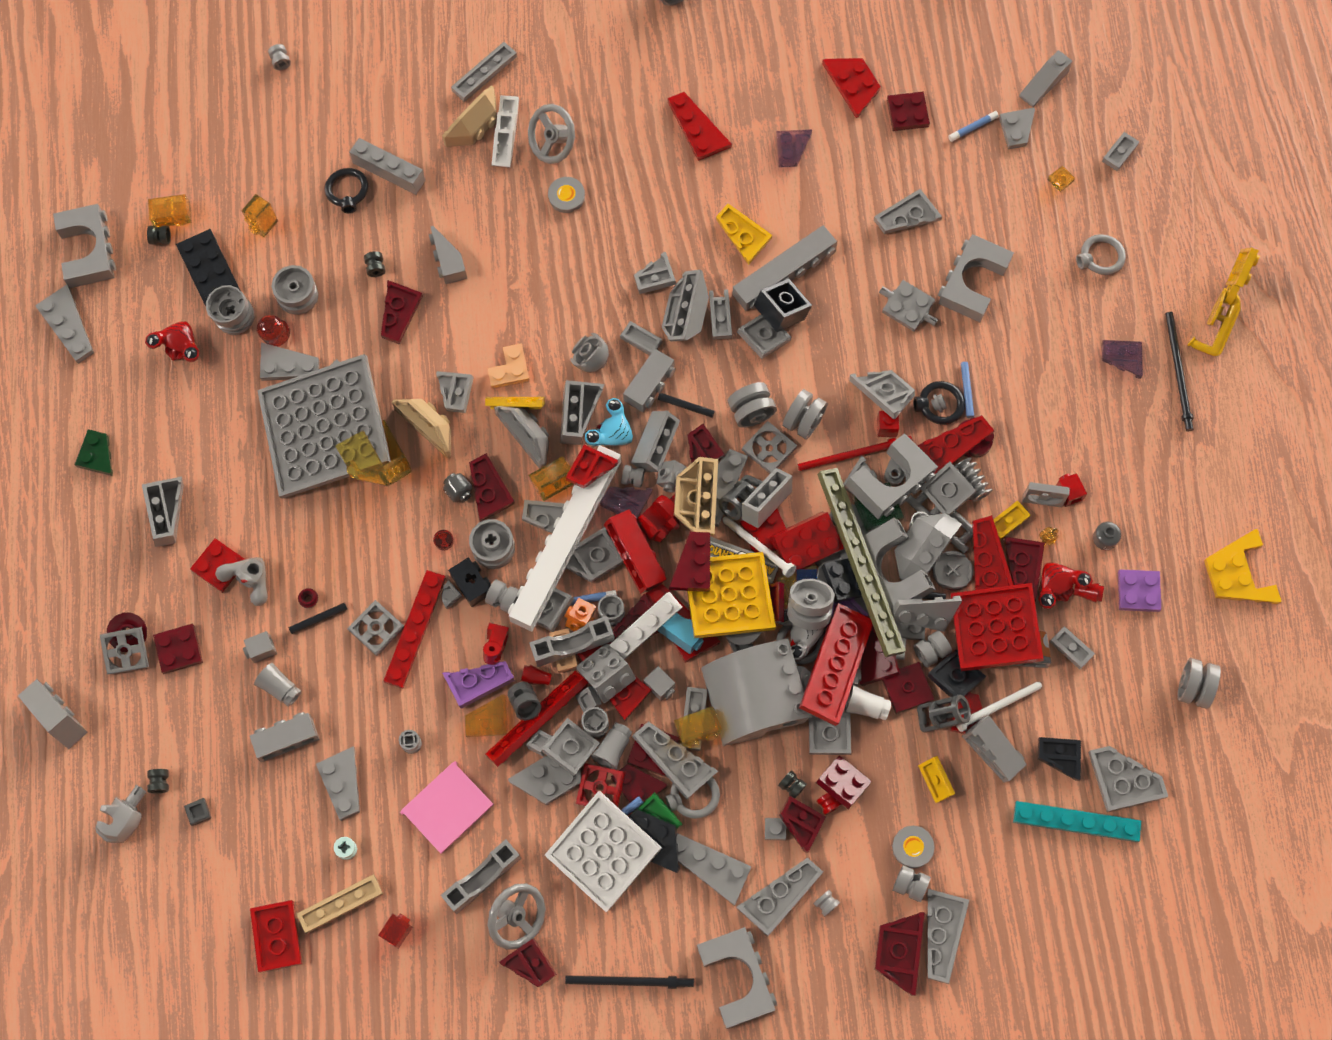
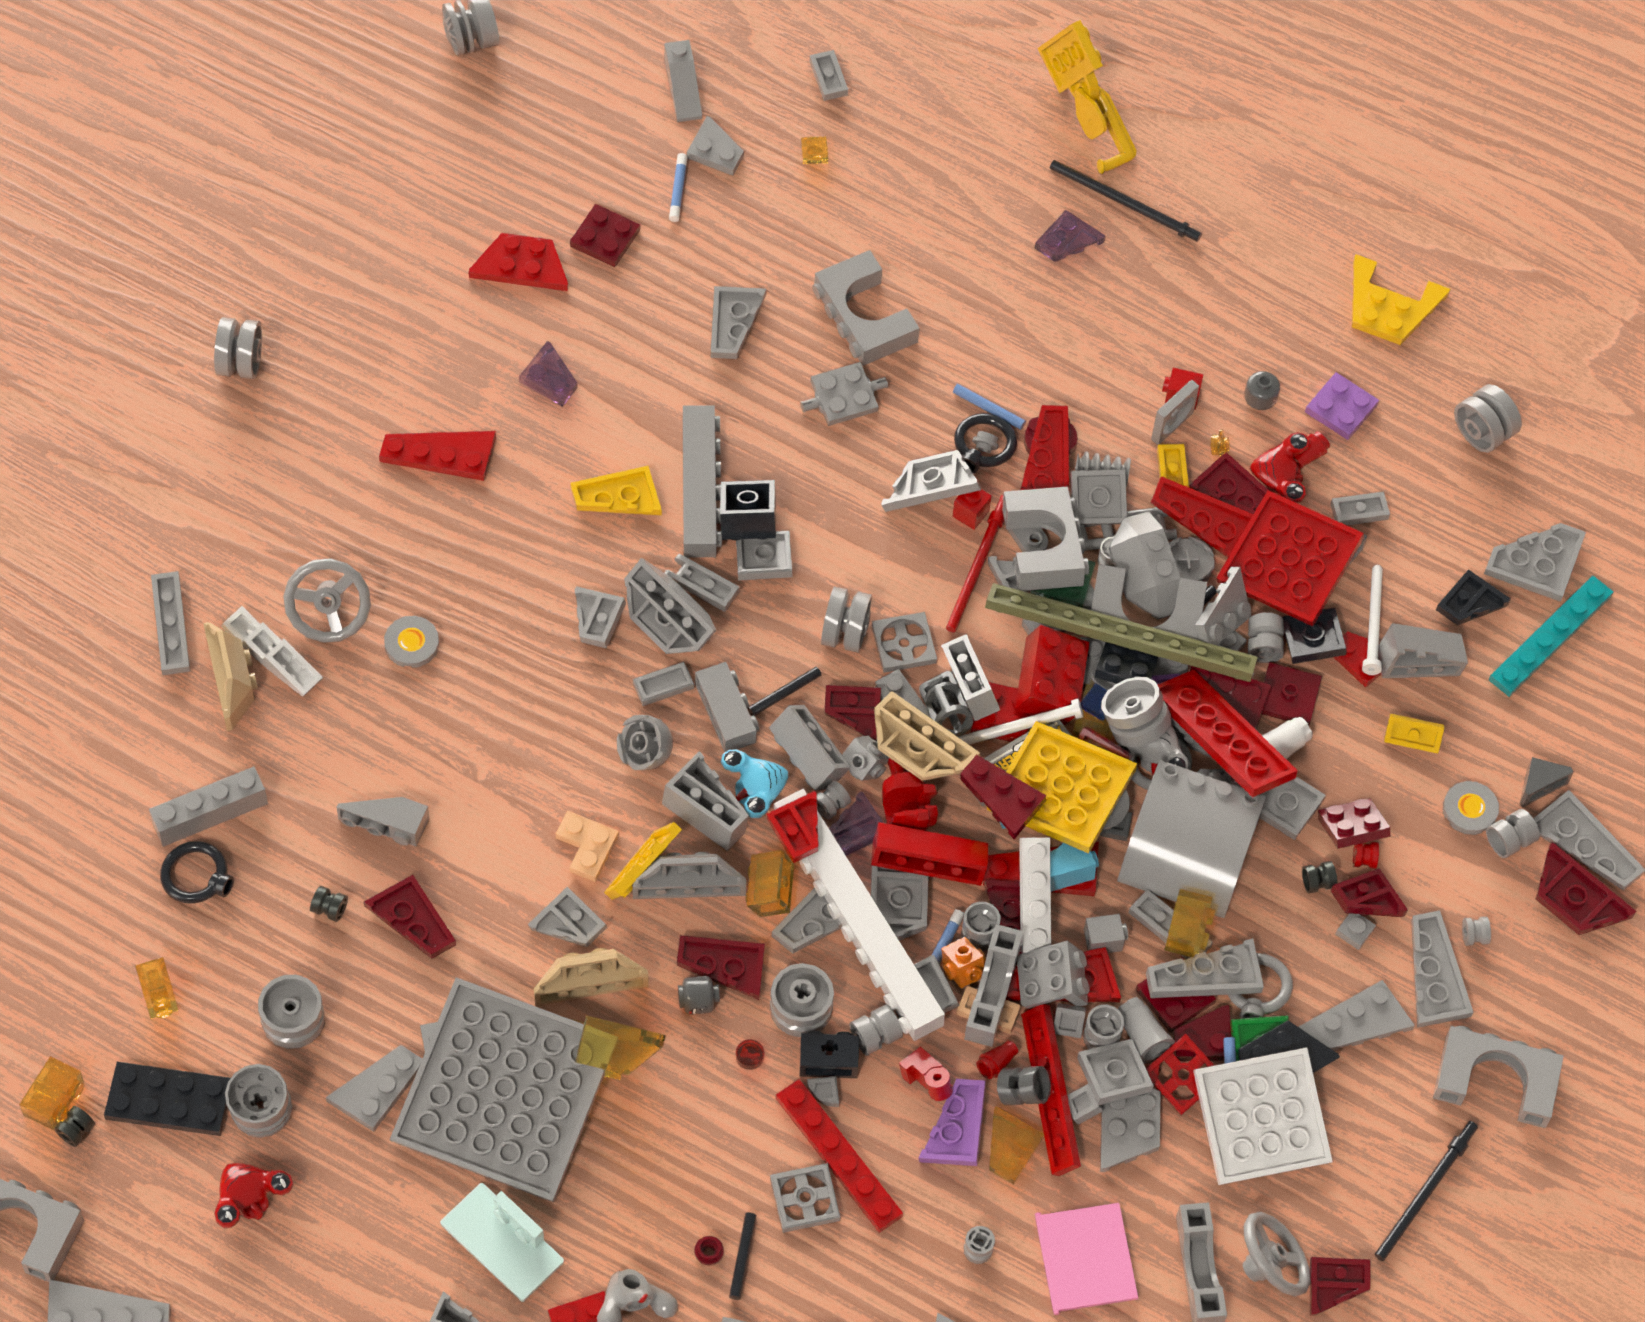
camera: 60 degrees left, 10 degrees down
clear red helmet [257,315,290,347] -> none
light grey wheel [782,389,828,440] -> none
dark grey piece [917,695,971,733] -> none
light grey piece [1076,234,1126,275] -> none
none -> light aqua bracket [440,1183,564,1302]
none -> dark grey slope [1520,757,1574,807]

